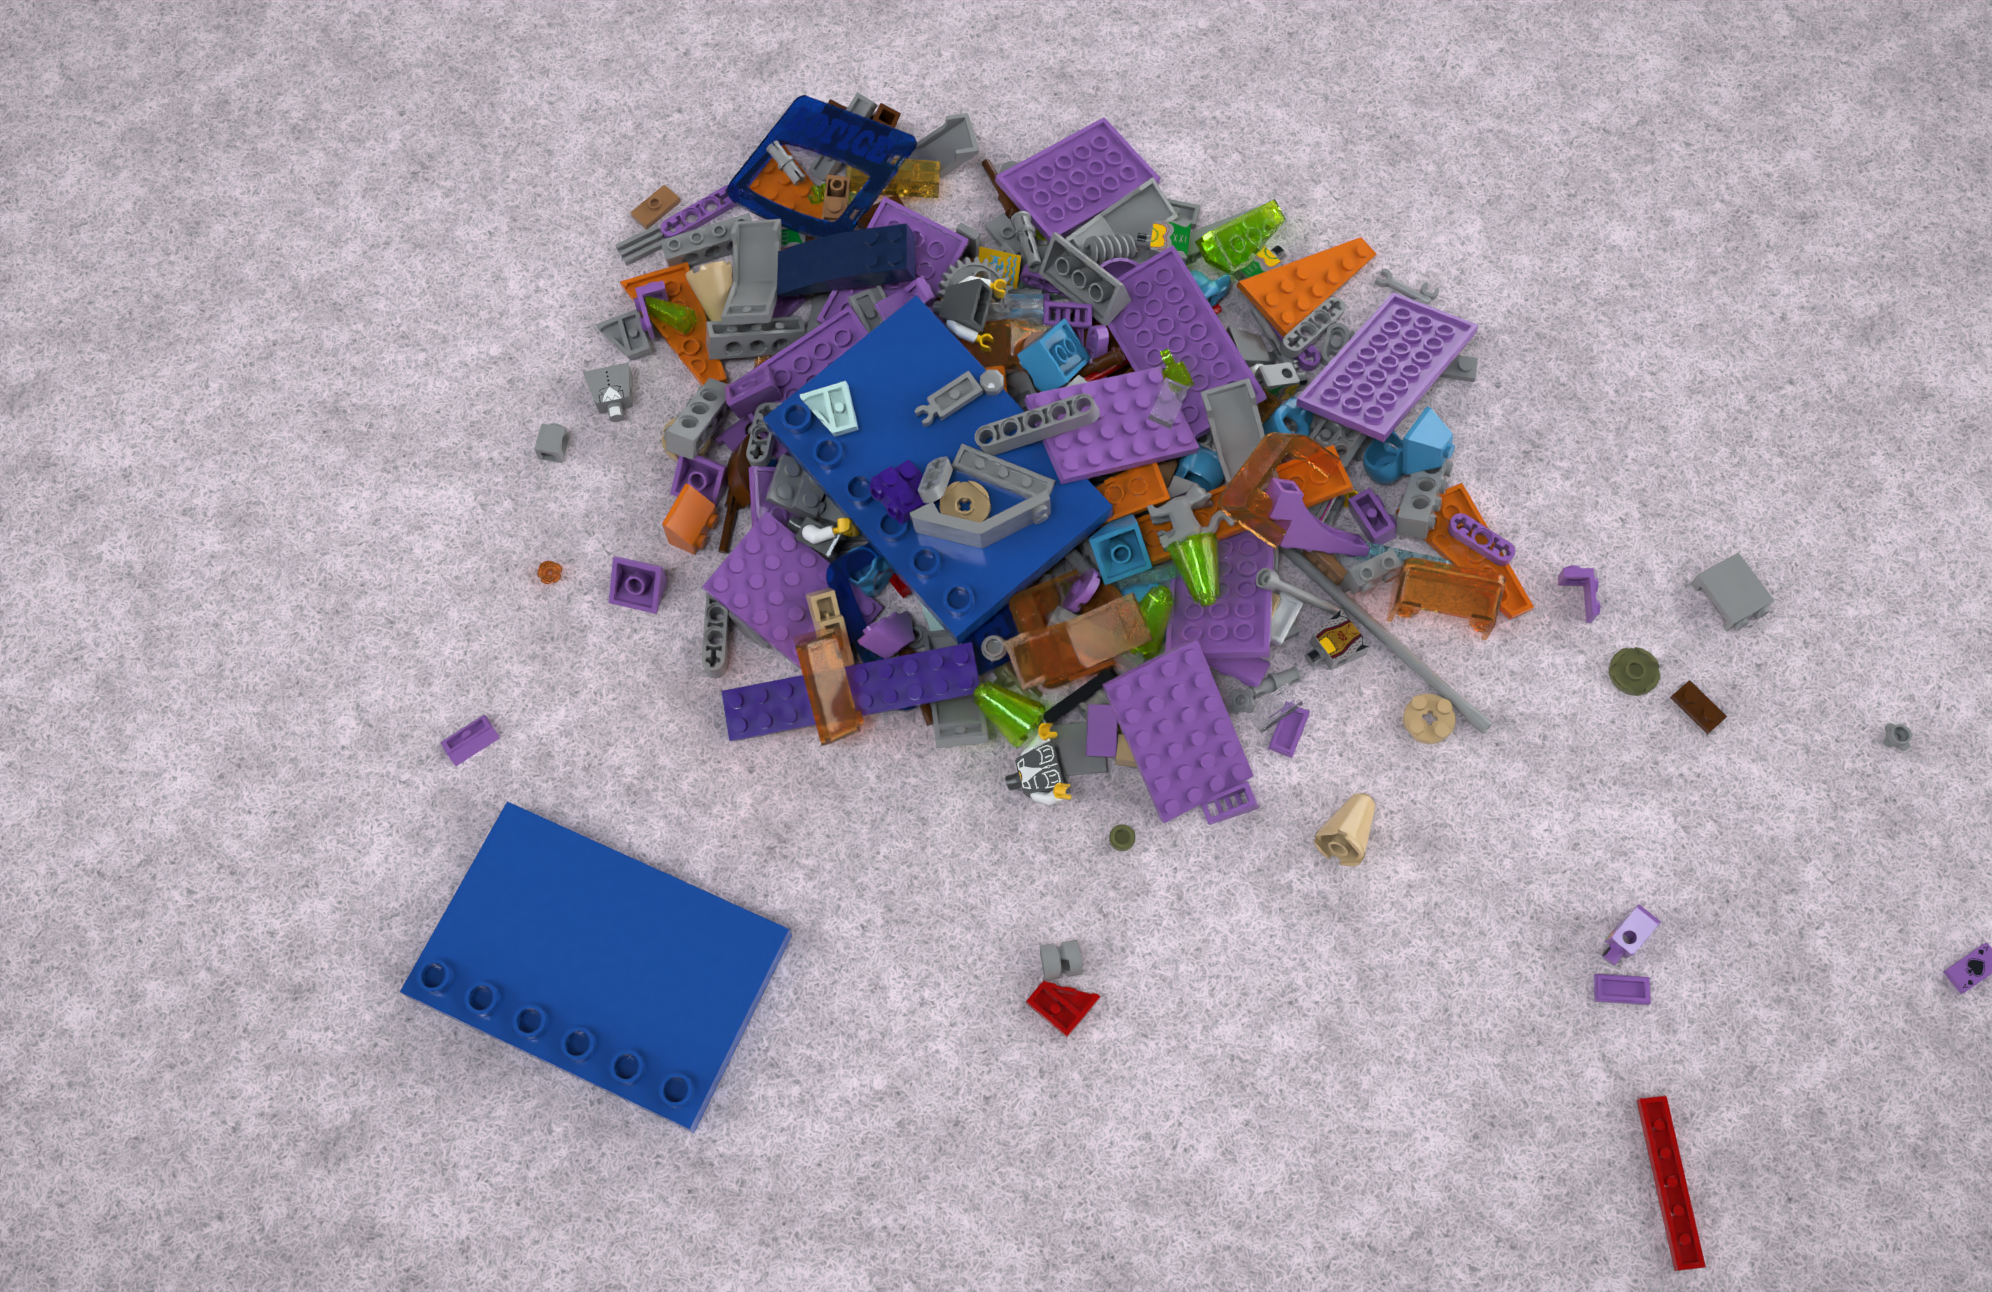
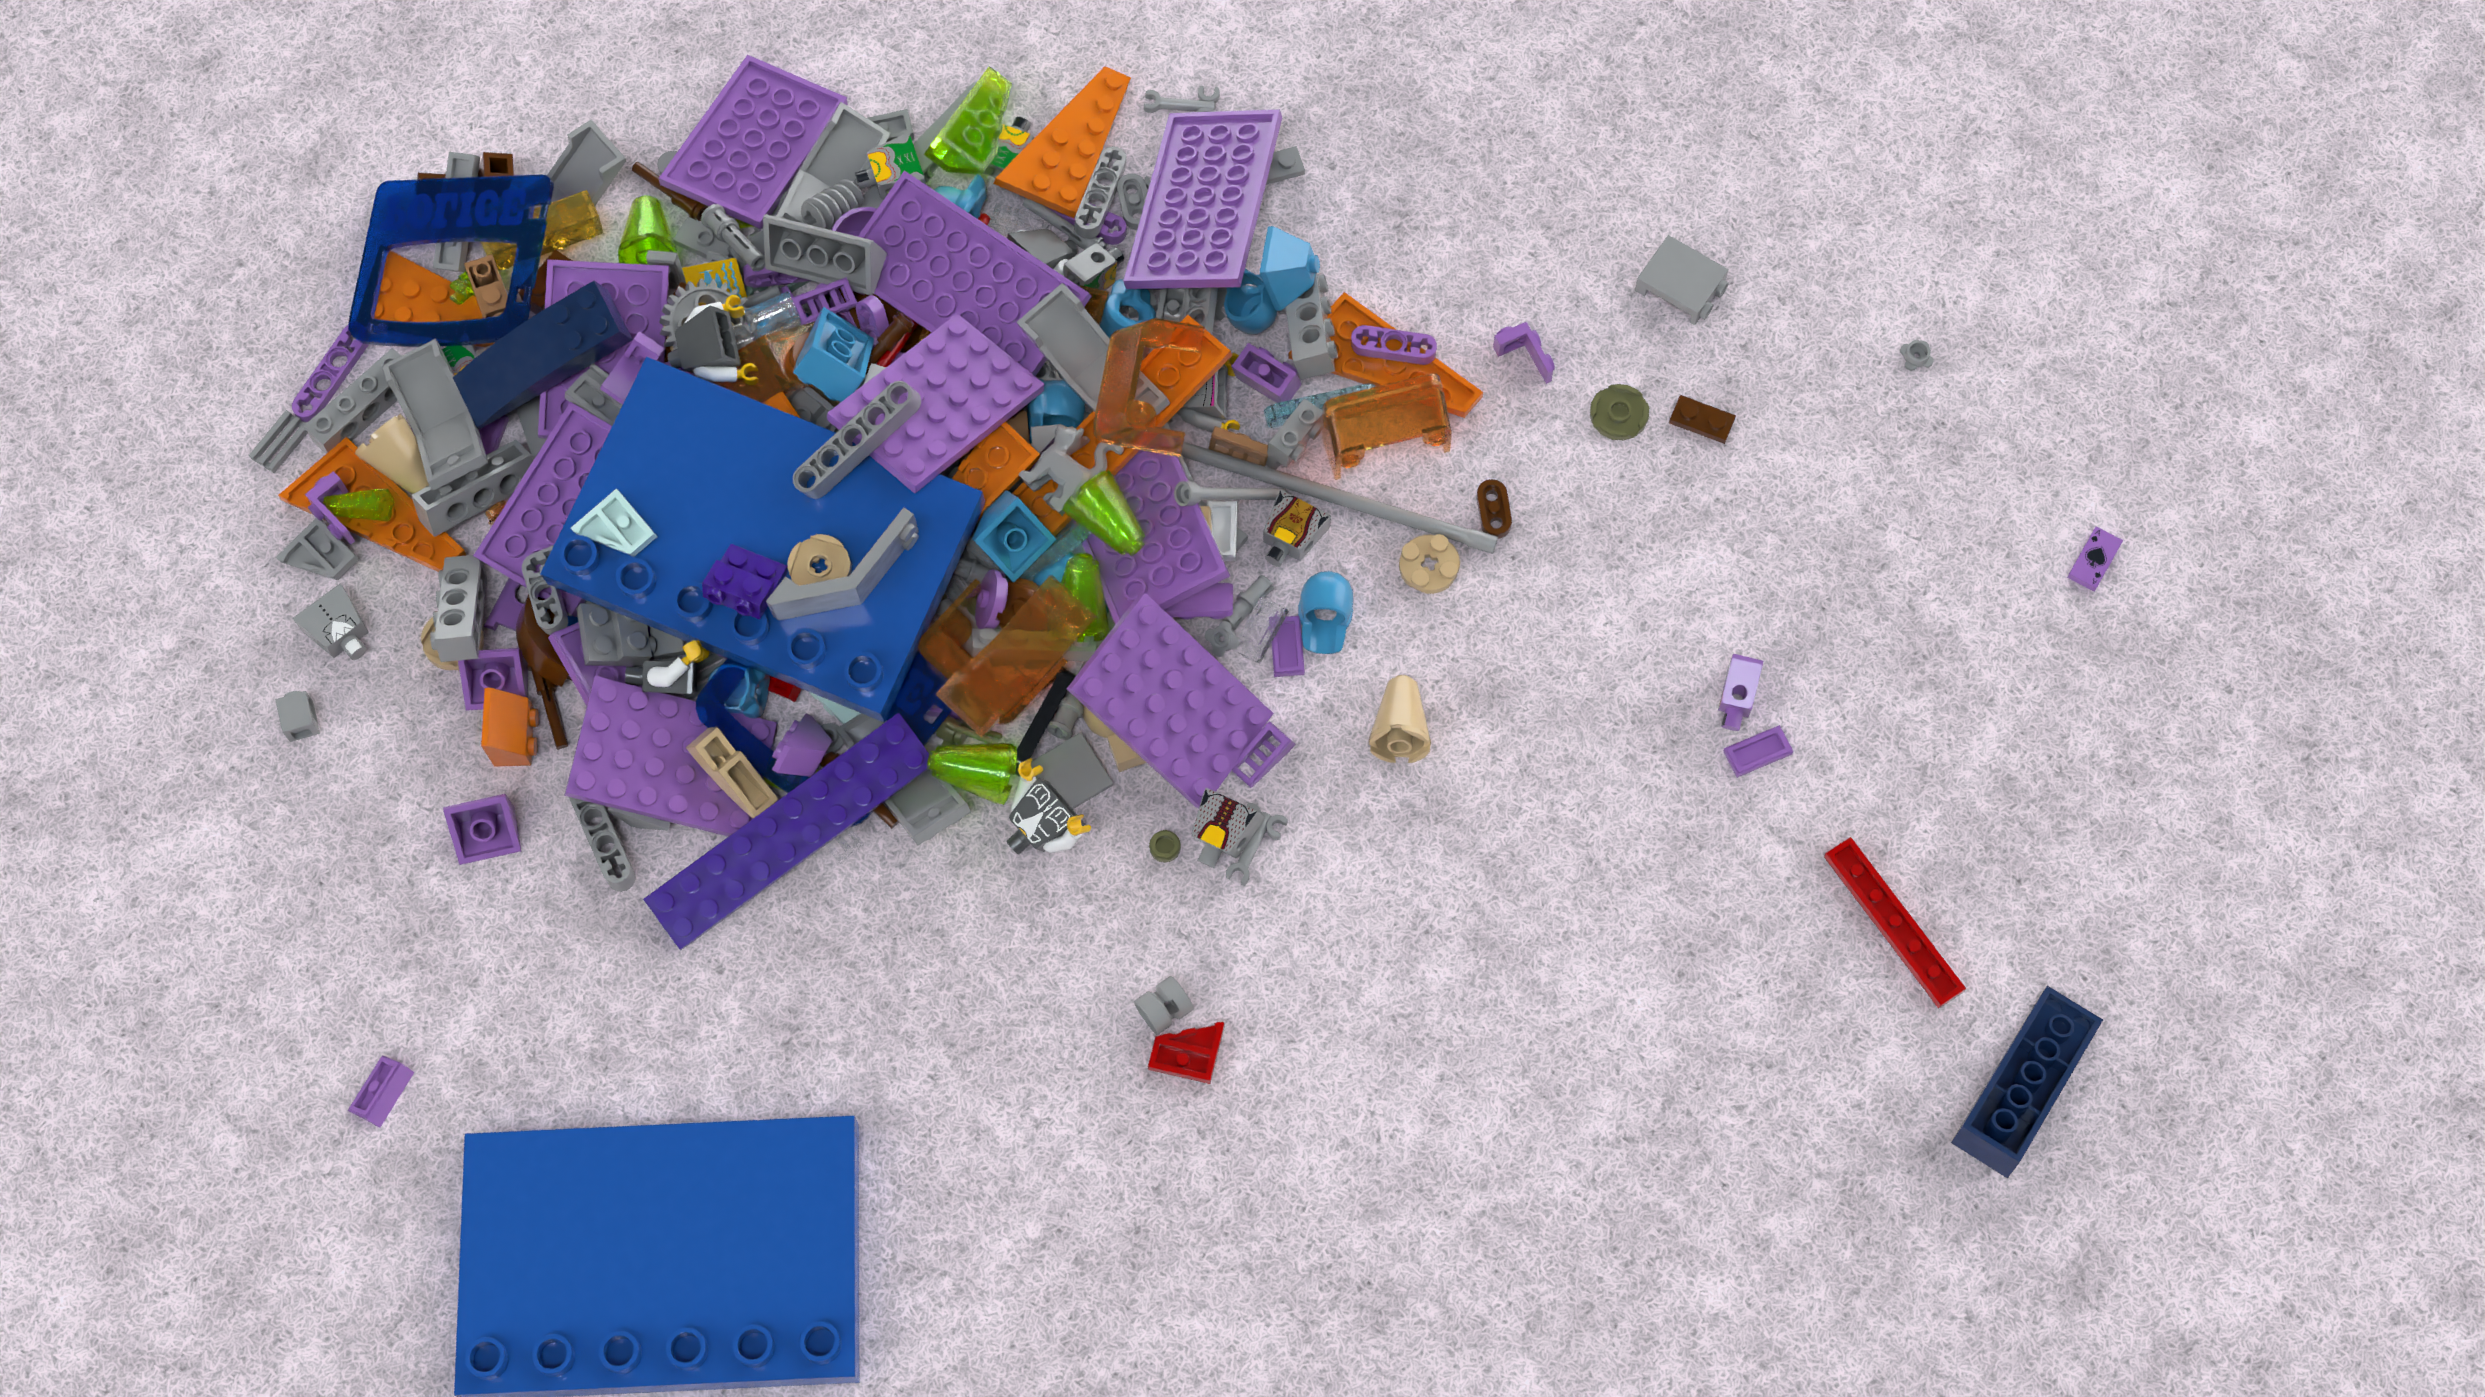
camera: 25 degrees left, 0 degrees up
clear orange plate [537,561,562,584] -> none
medium nougat plate [630,184,681,230] -> none
medium lavender slope [725,365,783,419] -> none
light grey pin [766,140,806,186] -> none
clear orange windscreen [793,626,864,746] -> none
light grey plate [915,371,983,427] -> none
light grey beam [918,457,953,503] -> none
light grey tile [952,444,1056,499] -> none
light grey tile [980,370,1004,395] -> none
light grey plate [981,635,1007,661] -> none
medium lavender slope [1086,704,1118,758] -> none
clear tile [1148,378,1188,429] -> none
clear neon green plate [1159,348,1194,395] -> none
medium lavender arch [1260,478,1370,557] -> none
none -> clear neon green cone [618,195,677,265]
none -> light grey torso [1192,788,1265,868]
none -> light grey bar [1226,803,1288,886]
none -> dark azure piece [1298,571,1354,654]
none -> reddish brown plate [1476,479,1512,539]

